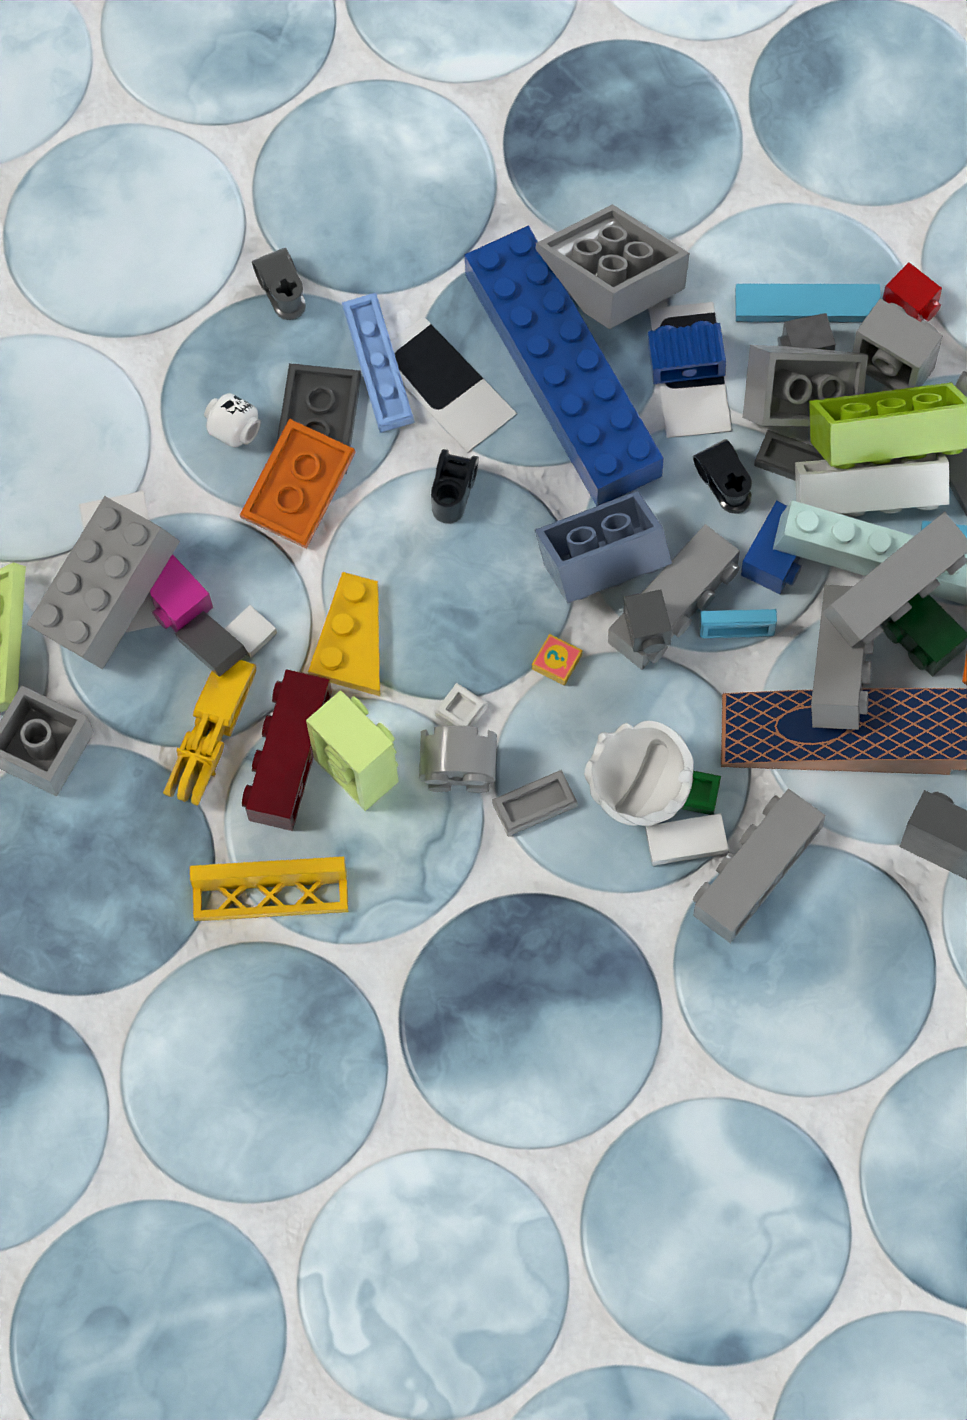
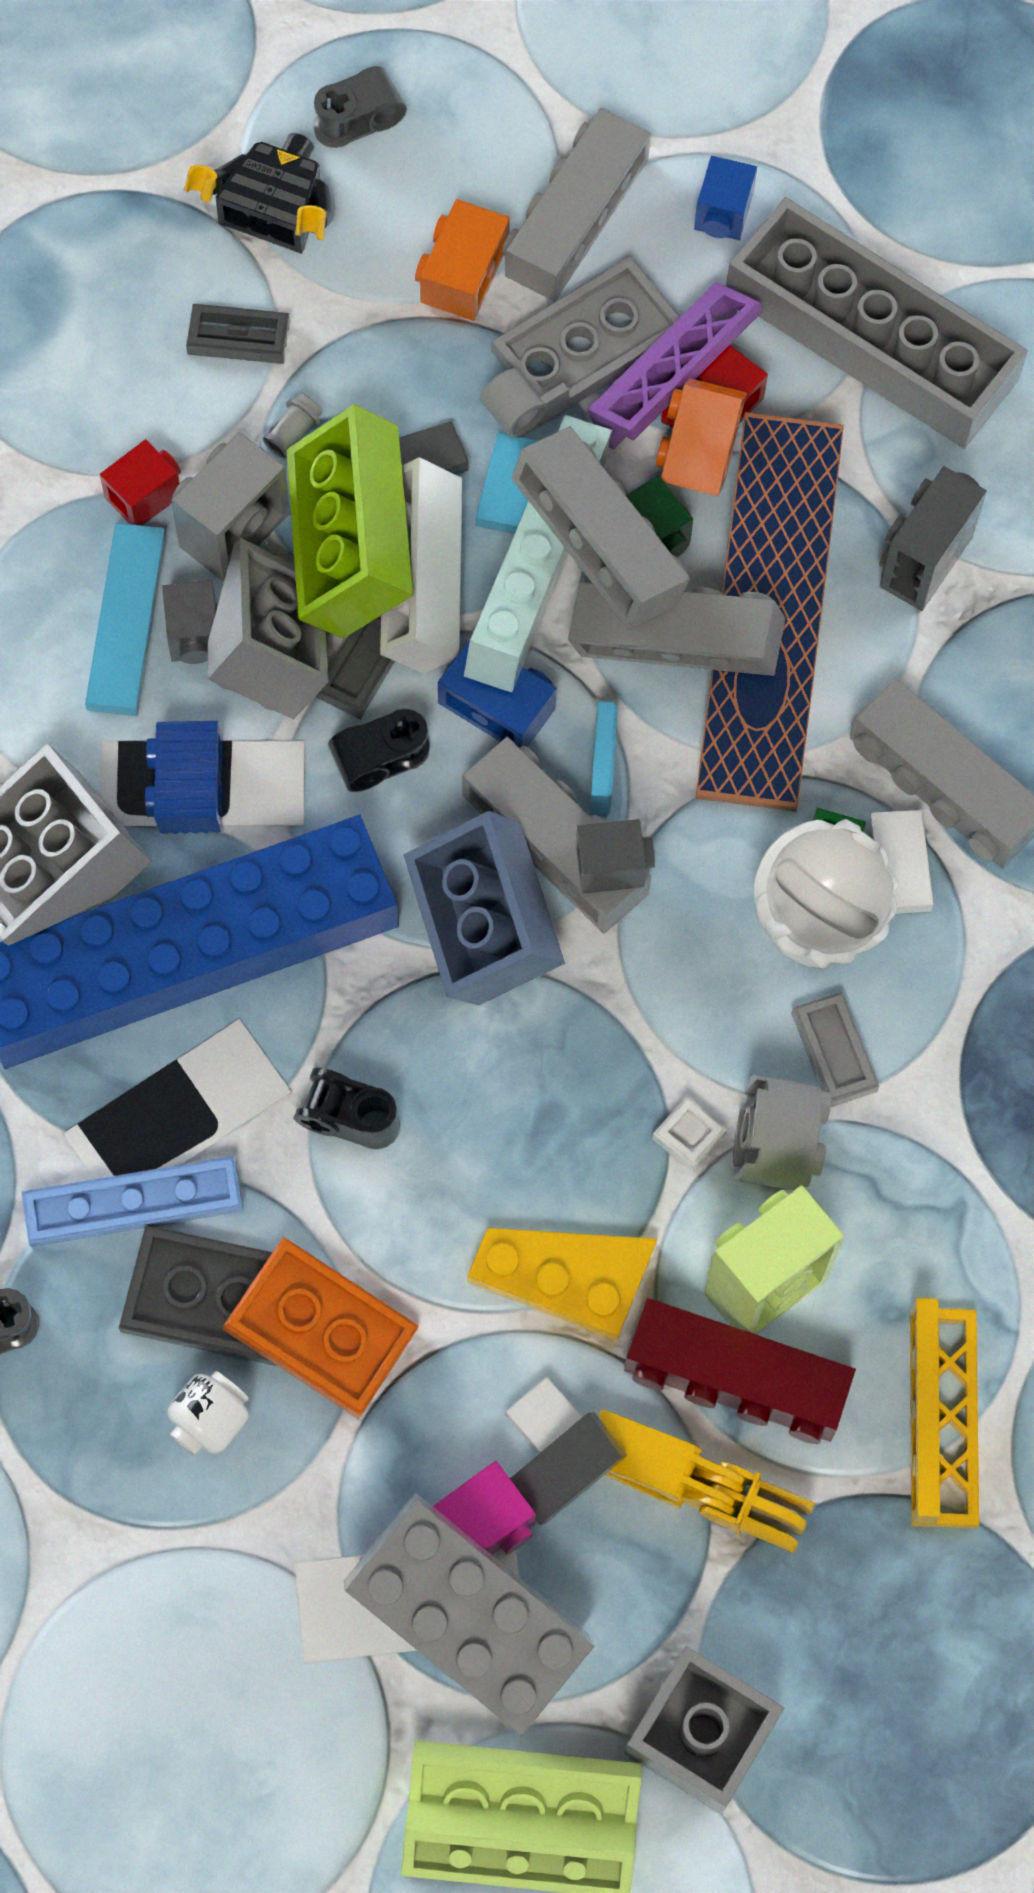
camera: 90 degrees left, 0 degrees up
tile [532,634,582,686] -> none

